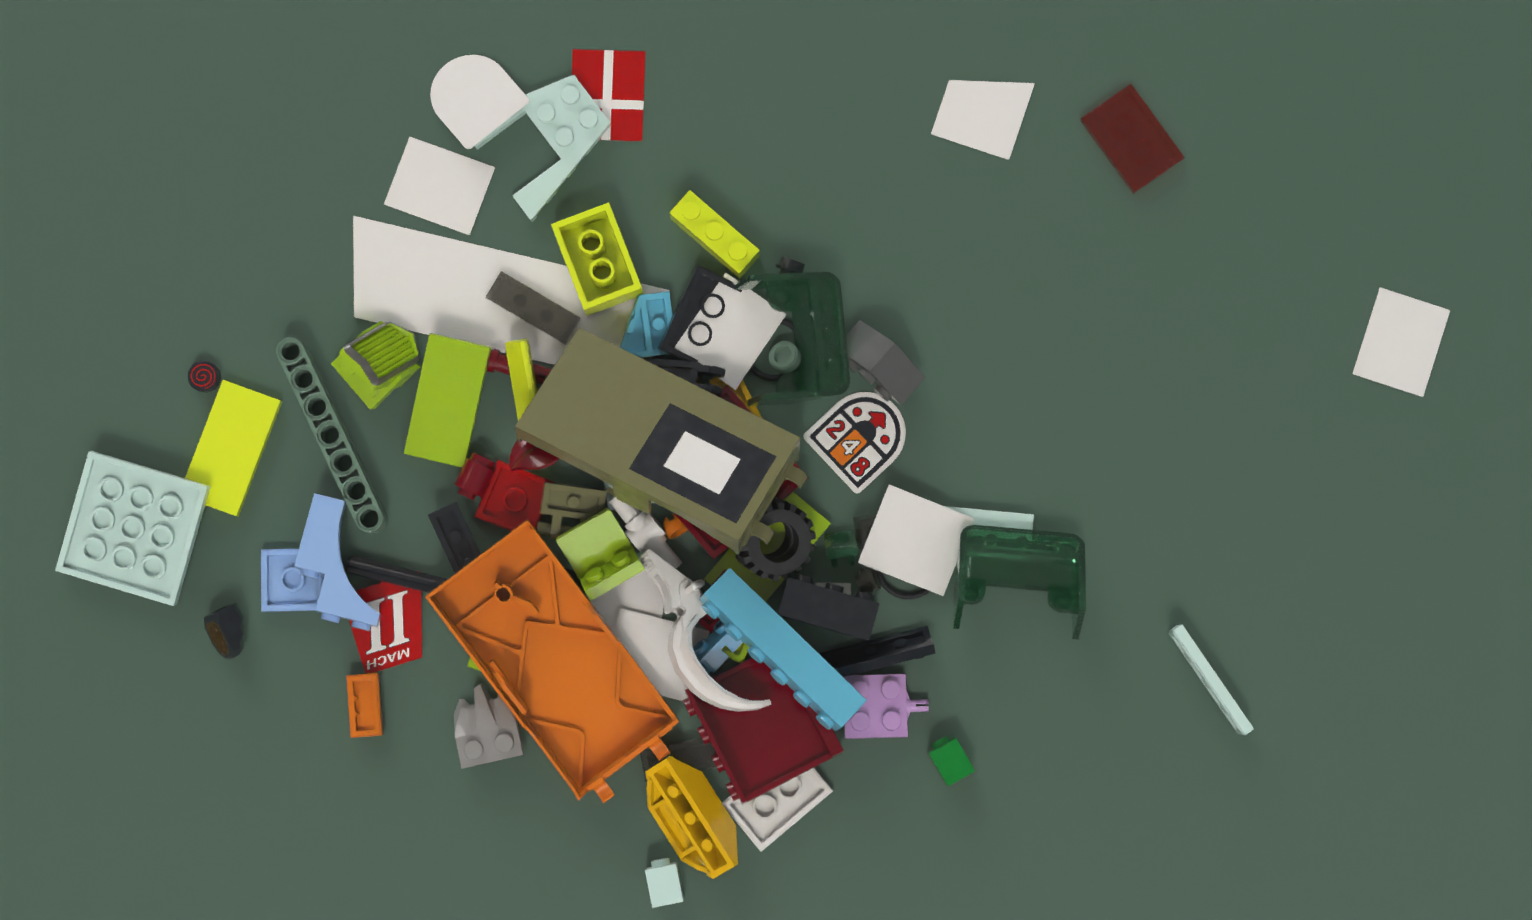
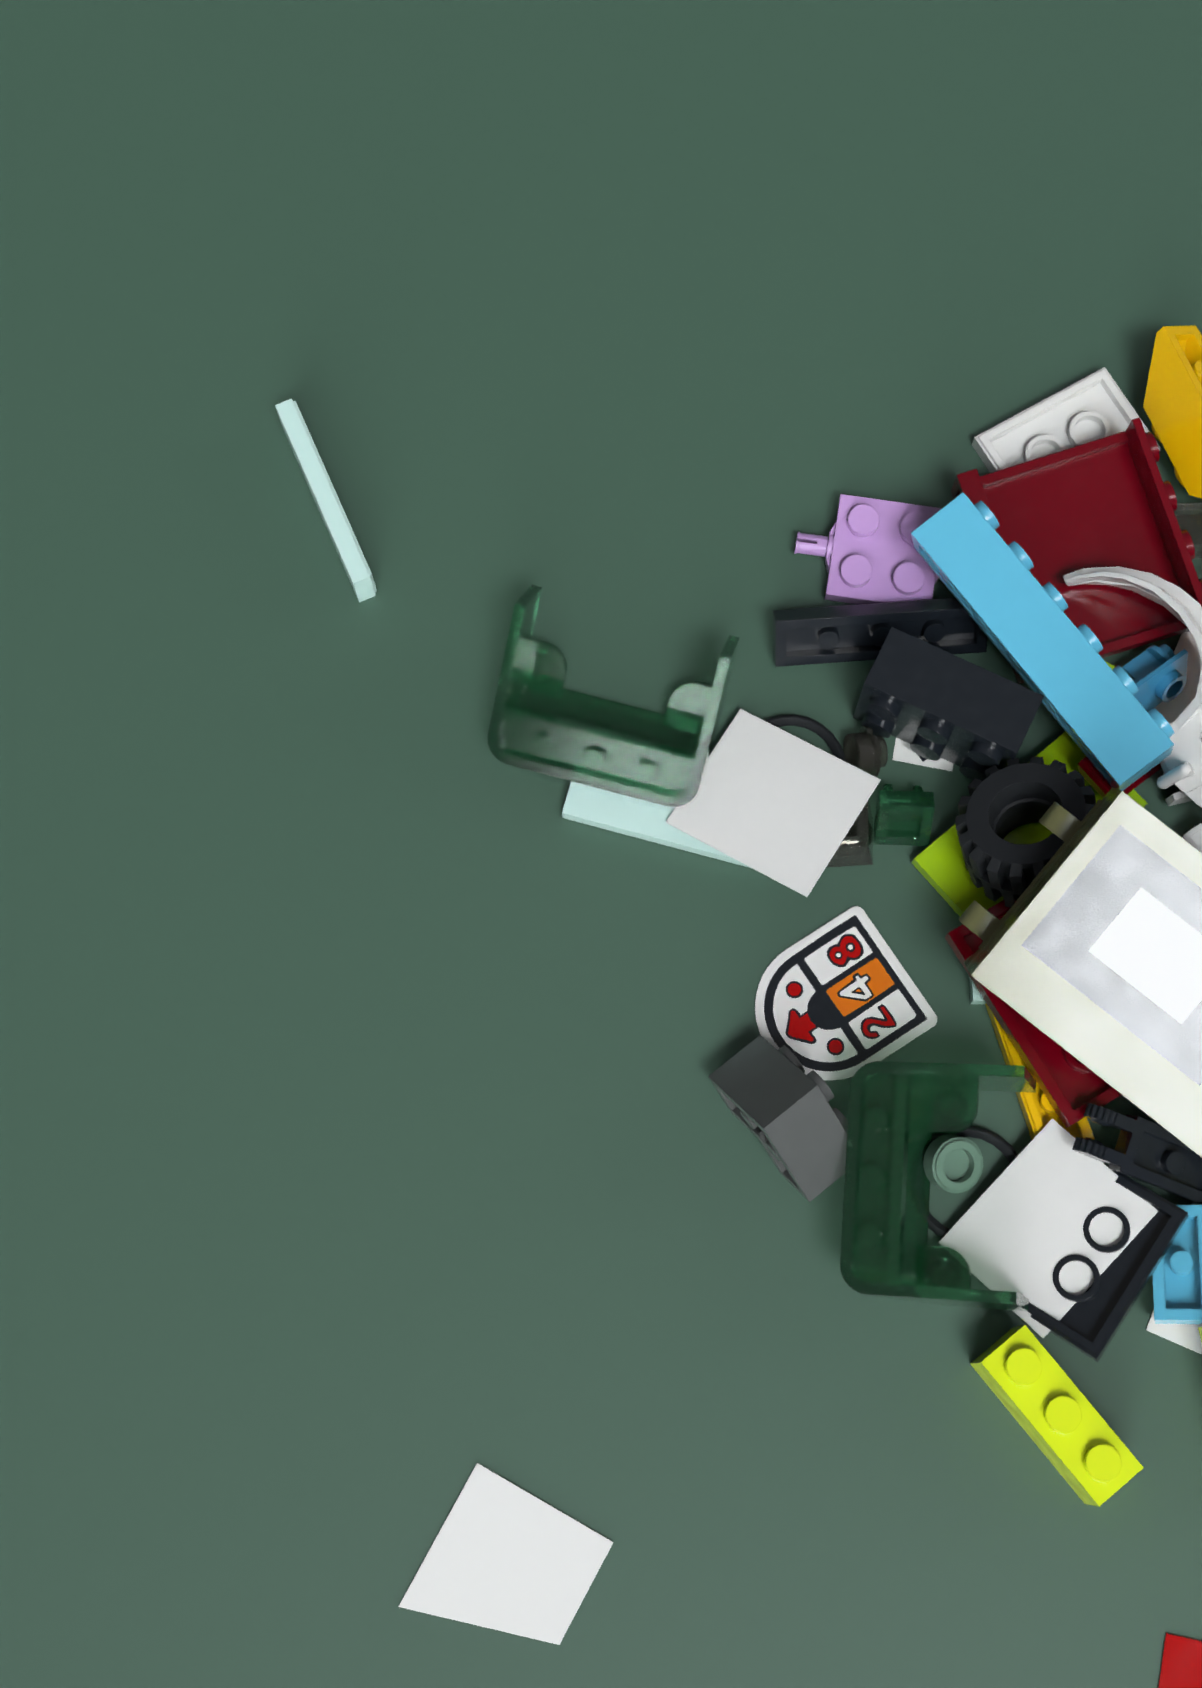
camera: 170 degrees left, 10 degrees down
black plate [776,256,805,281] -> none
green brick [927,735,975,787] -> none
clear red tile [1080,84,1185,194] -> none

